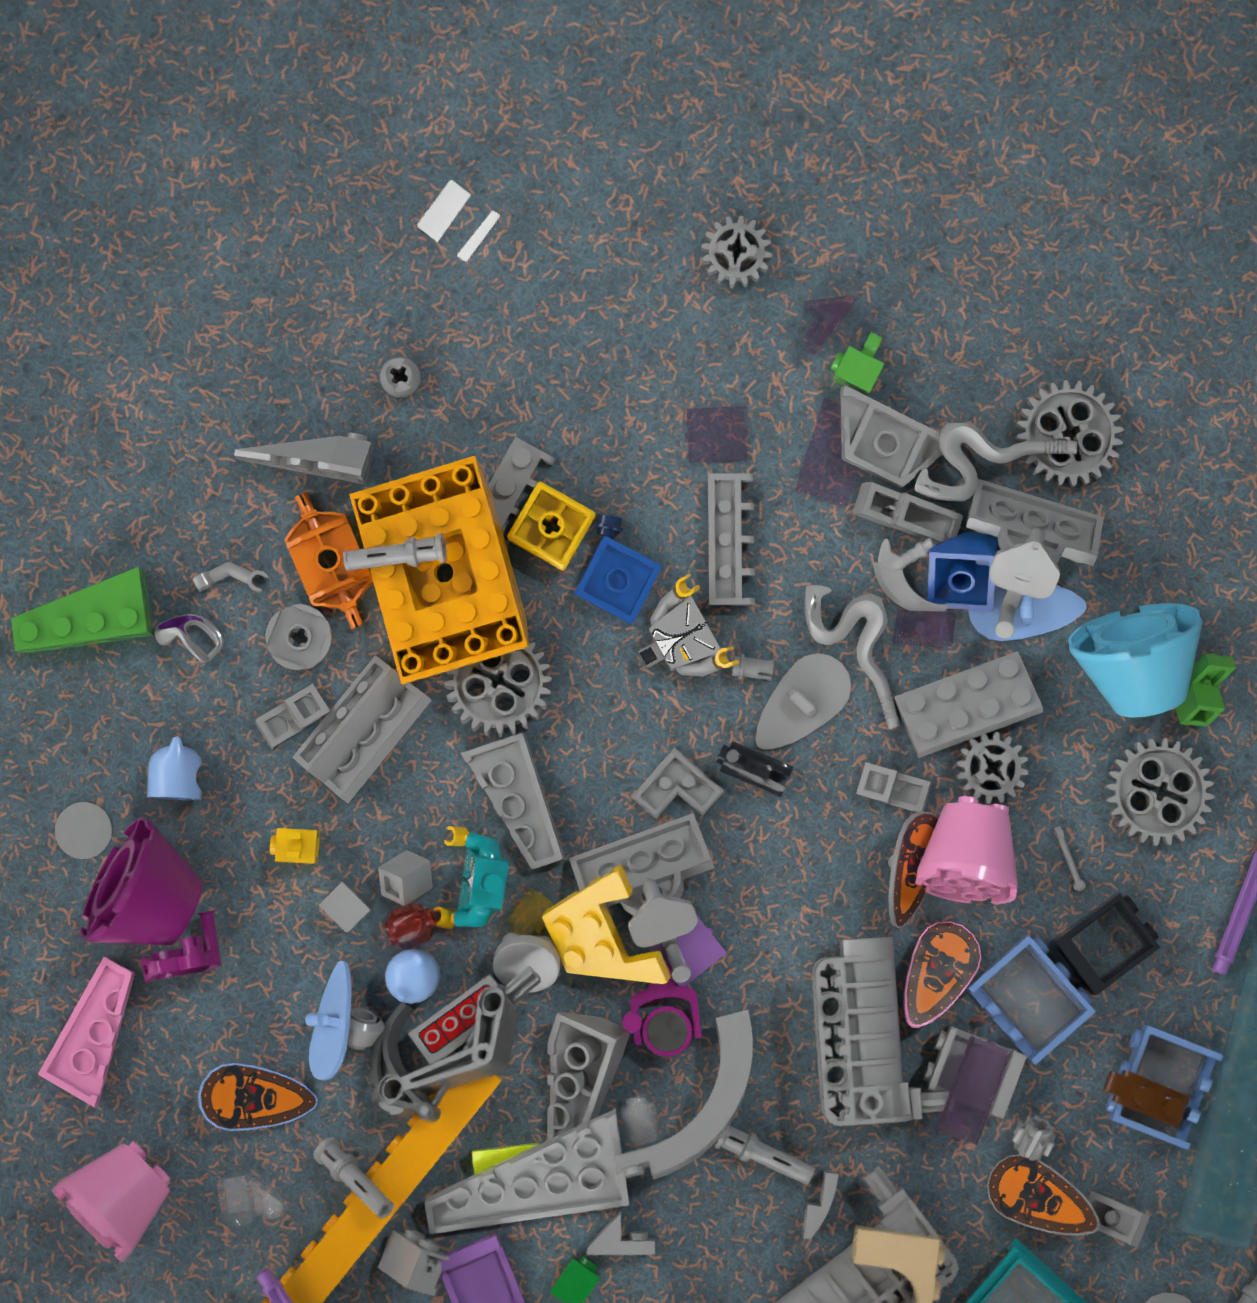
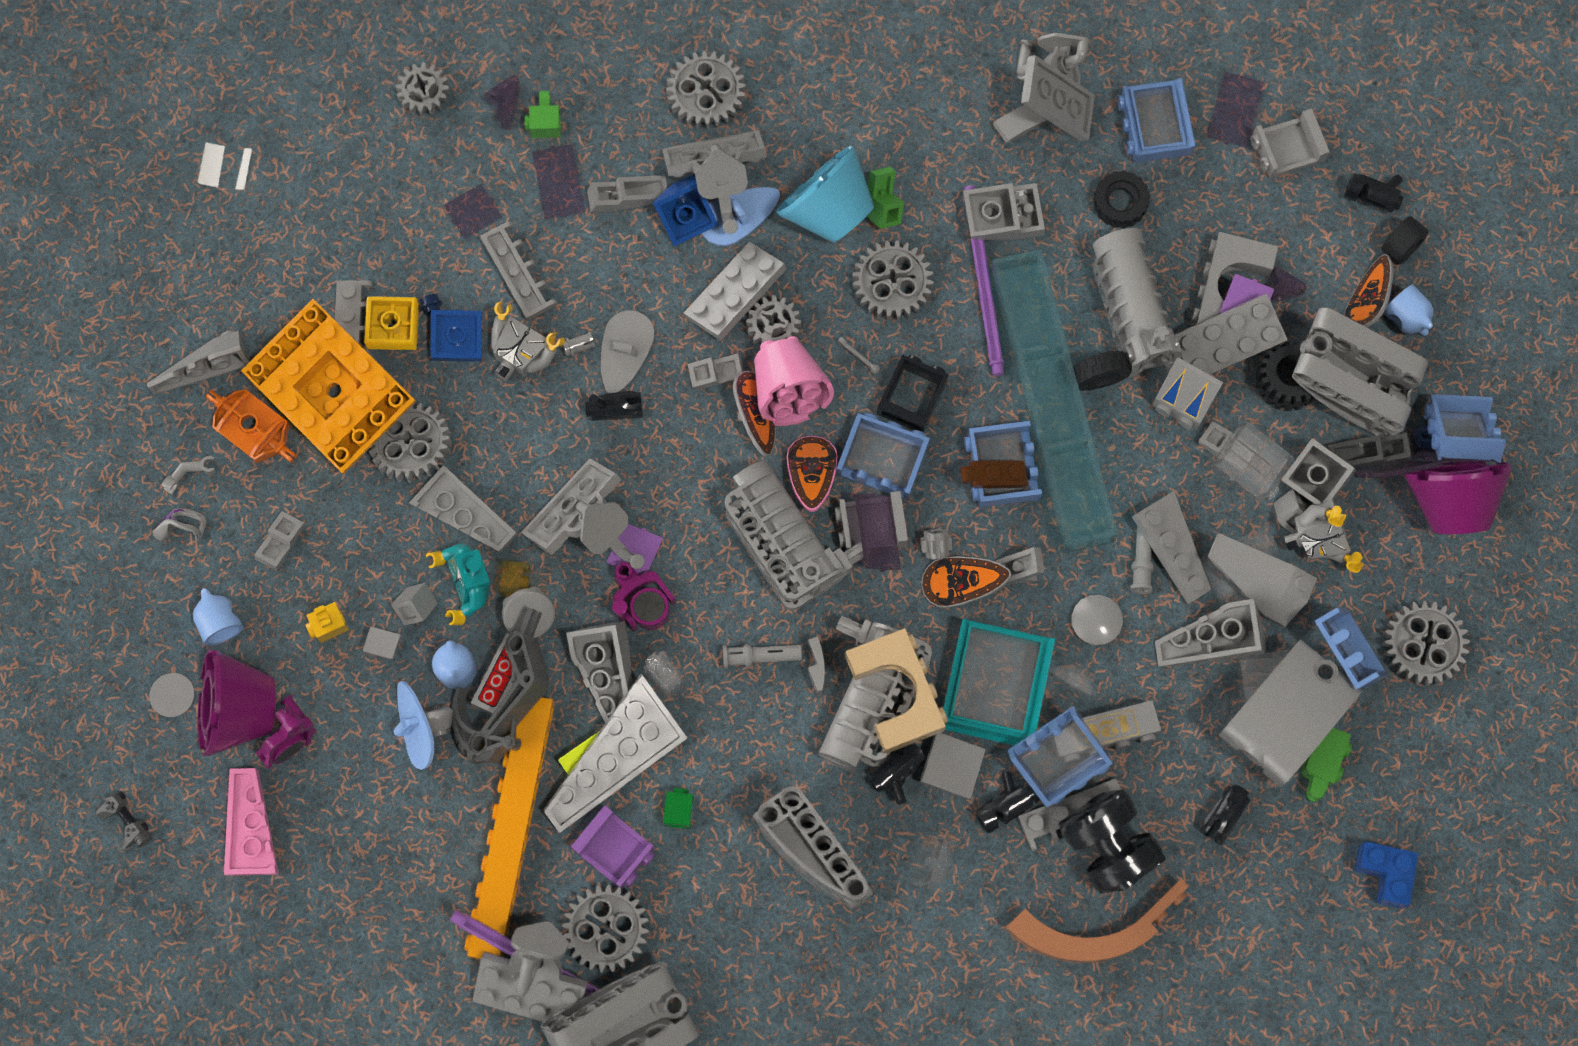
camera: 30 degrees left, 10 degrees down
bright green wedge [11,567,153,654] -> none
bright pink cone [51,1141,171,1262] -> none
shield [198,1063,318,1131] -> none
clear slope [216,1172,293,1226] -> none
light grey plate [265,604,333,671] -> none
light grey slope [292,655,432,803] -> none
light grey pin [313,1137,394,1218] -> none
light grey pin [343,533,447,571] -> none
light grey hinge [378,1228,450,1296] -> none
light grey piece [379,357,421,398] -> none
clear red head [384,901,437,950] -> none
yellow wing [542,865,671,984] -> none
light grey slope [587,1211,655,1255] -> none
light grey arch [613,1010,753,1179] -> none
light grey tile [631,747,724,819] -> none
light grey animal [804,585,901,729] -> none
light grey wing [840,385,943,488] -> none
light grey piece [873,537,947,614] -> none
clear purple slope [893,611,956,649] -> none
light grey animal [914,423,1077,501] -> none

